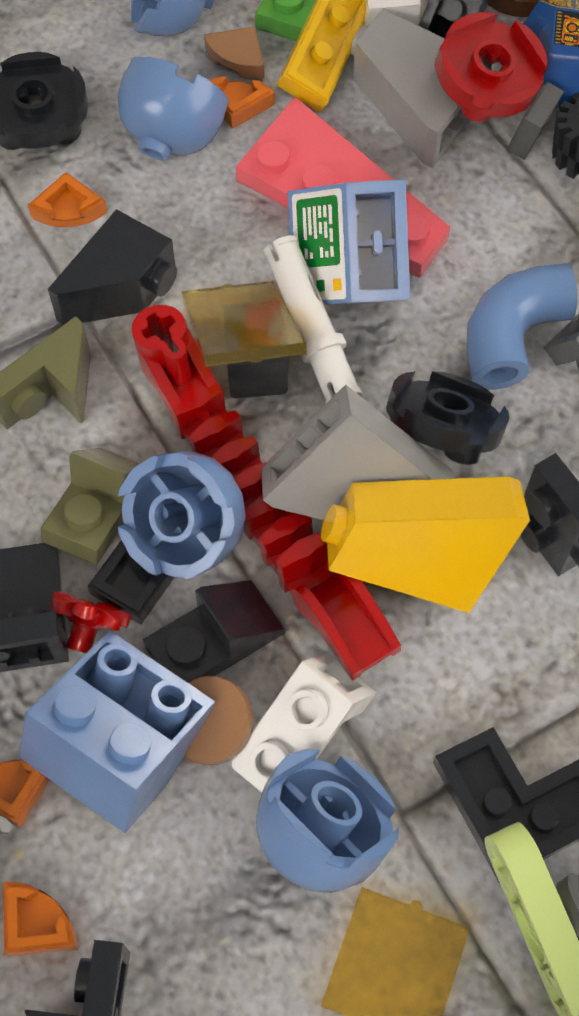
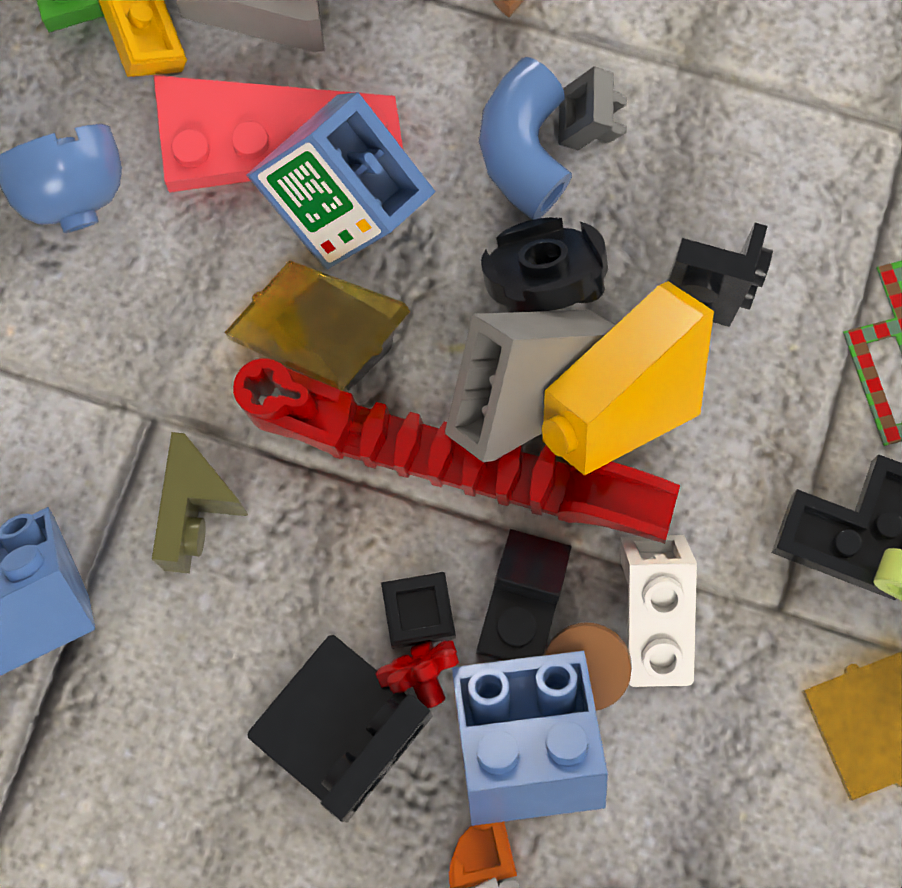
camera: 40 degrees left, 10 degrees up
orange tile [28,172,107,227] -> none
olive slope [41,448,140,565] -> none
black slope [48,209,177,325] -> none
medium blue cylinder [118,451,246,579] -> none
medium nougat tile [204,27,264,79] -> none
orange tile [209,76,275,129] -> none
medium blue cylinder [256,749,399,893] -> none
white pin [263,235,362,403] -> none

